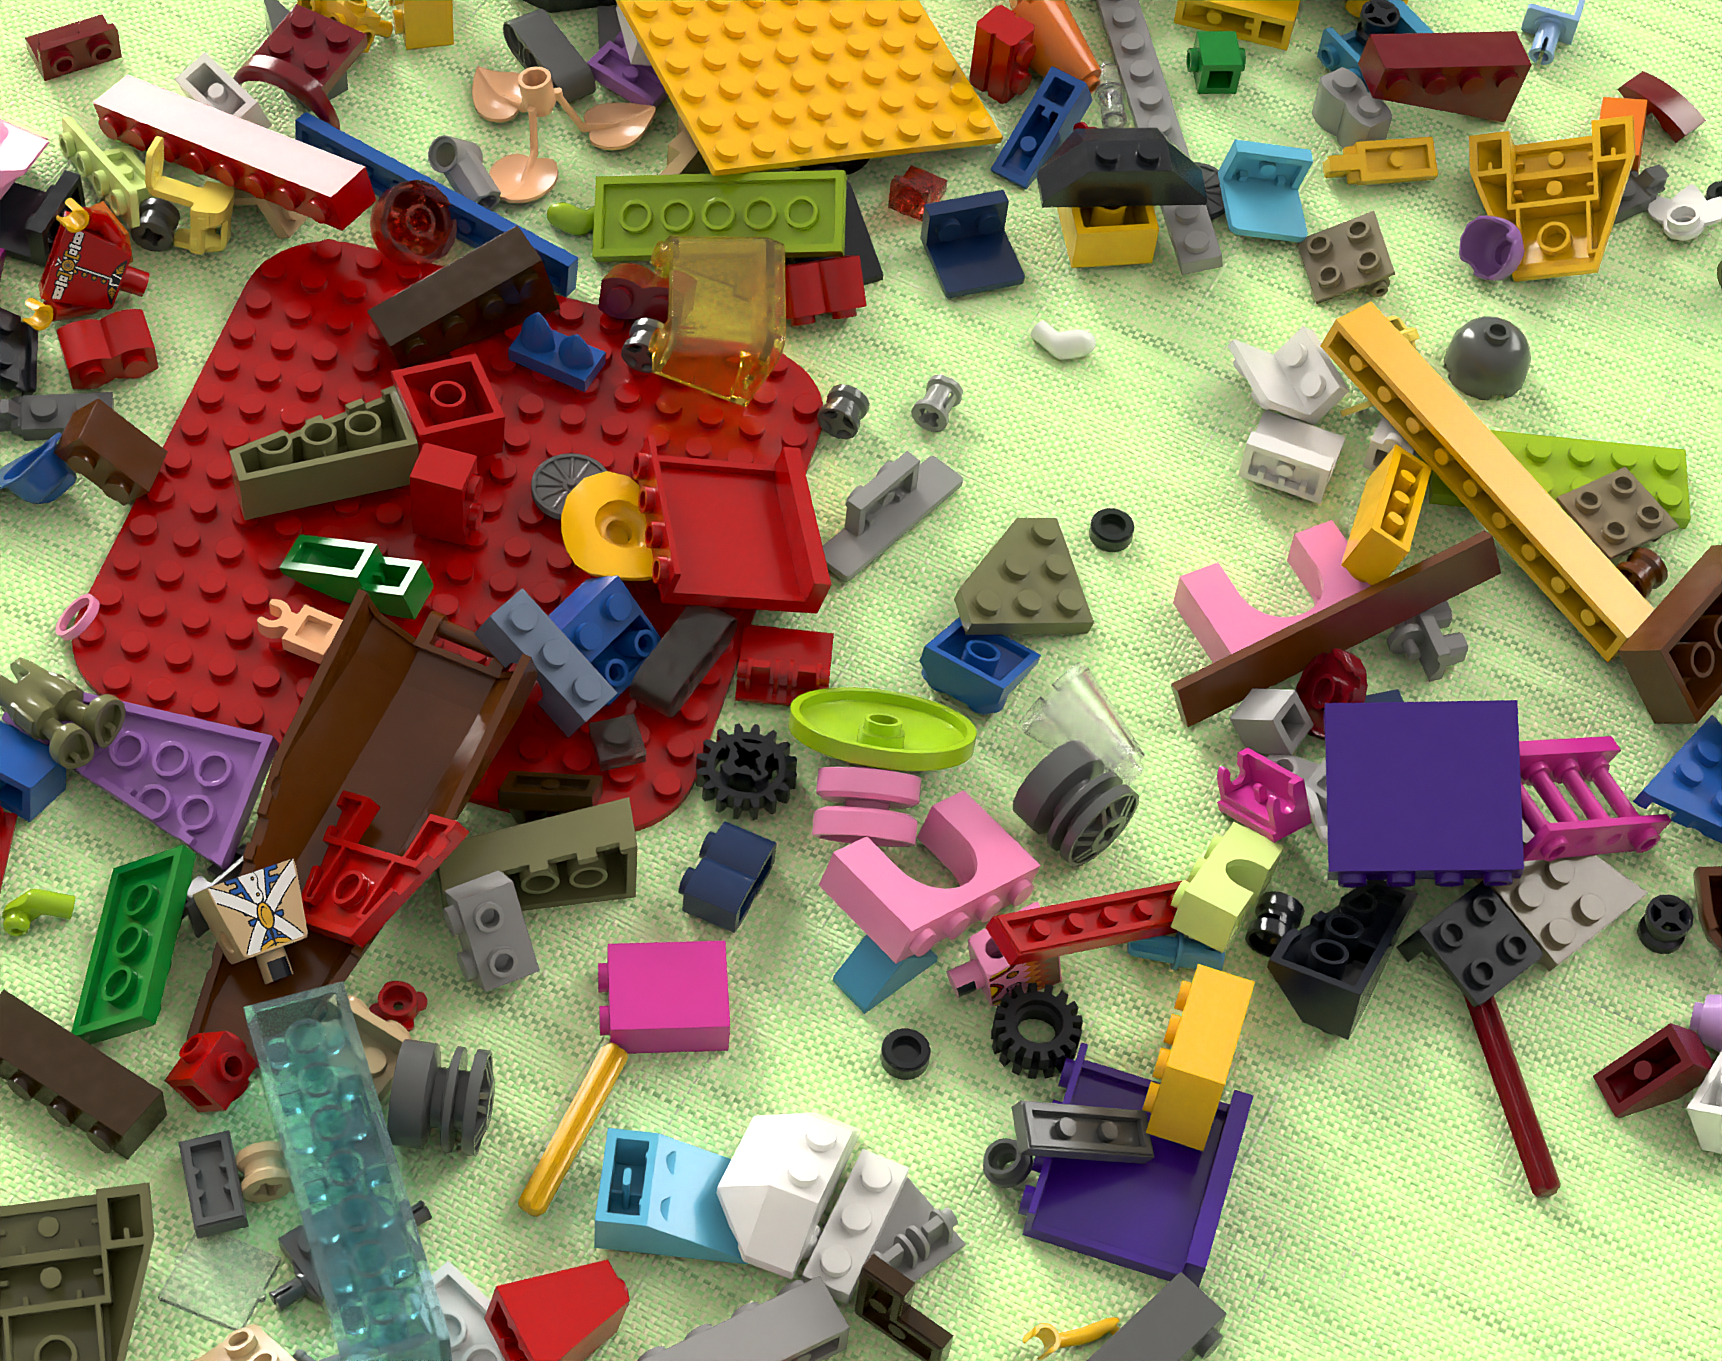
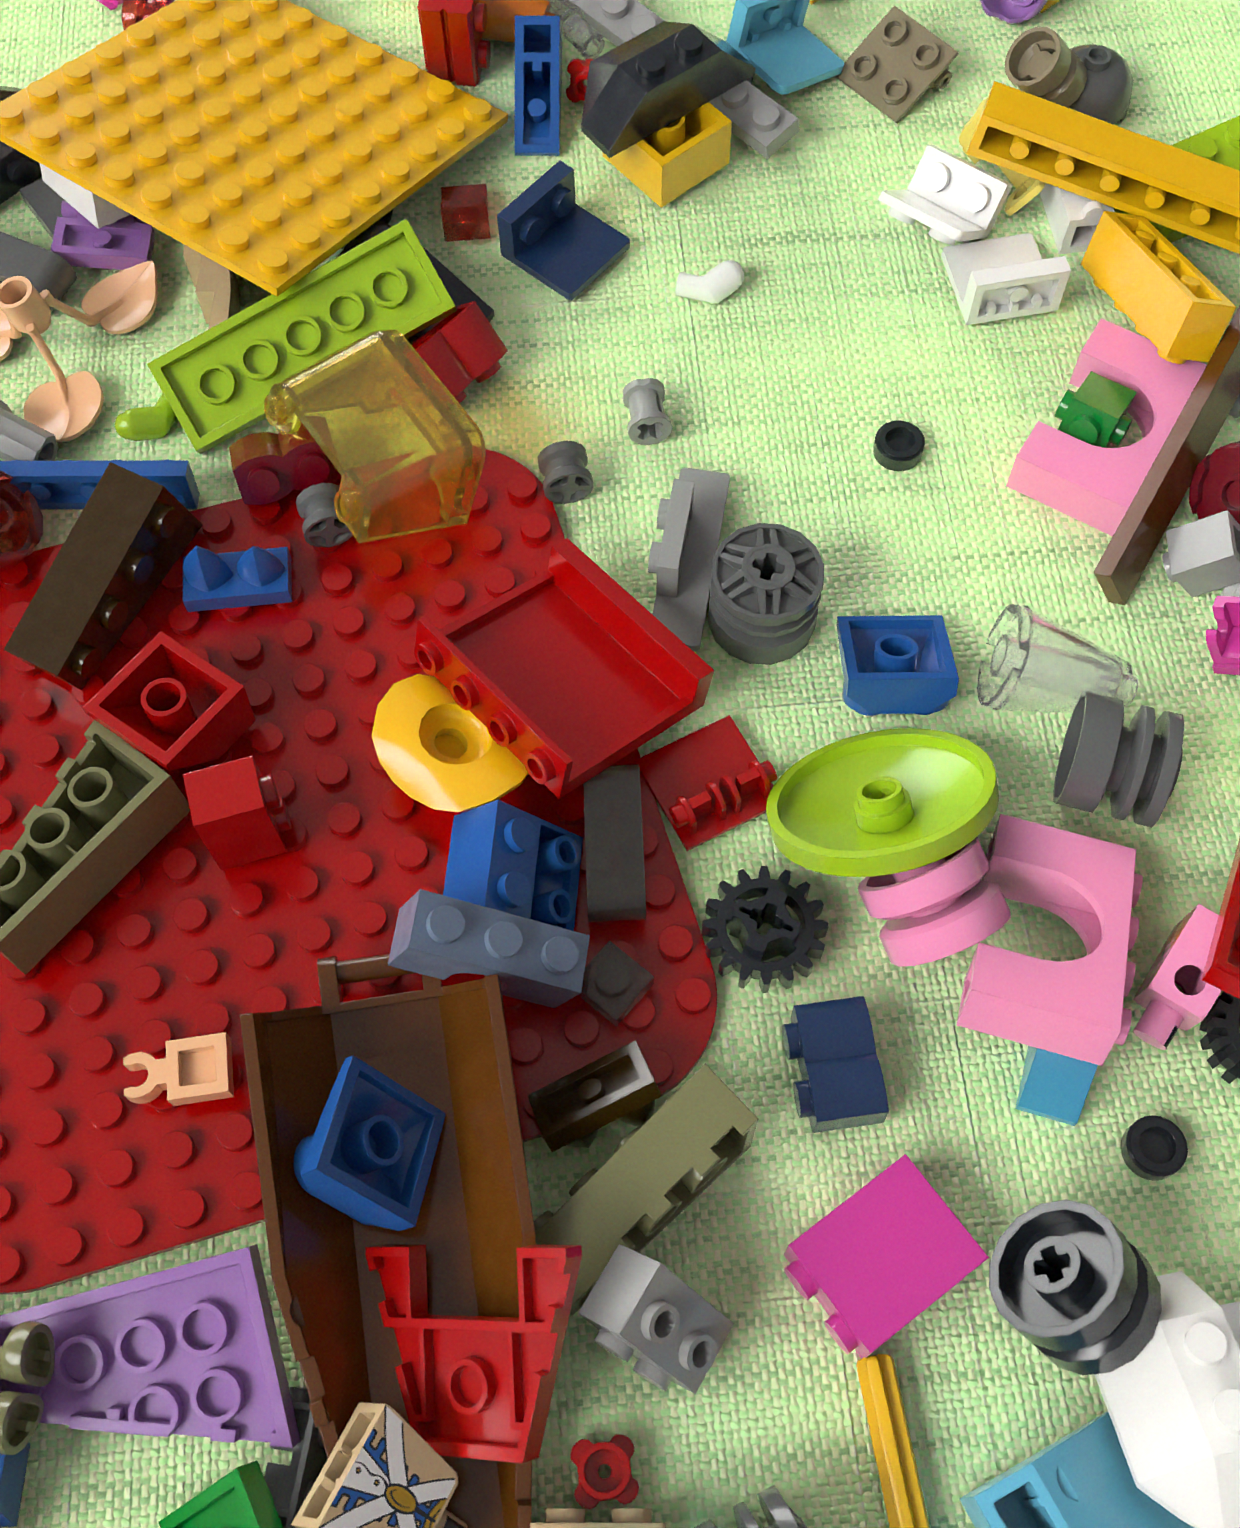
camera: 25 degrees left, 10 degrees up
green slope [279,534,434,620] -> none
dark grey wheel [531,453,607,520] -> none
olive plate [954,518,1094,635] -> none
none -> blue slope [293,1055,446,1231]
none -> dark grey wheel [708,523,824,665]
none -> black wheel [989,1200,1162,1375]
none -> dark tan wheel [1005,27,1087,108]
none -> green brick [1054,371,1137,448]

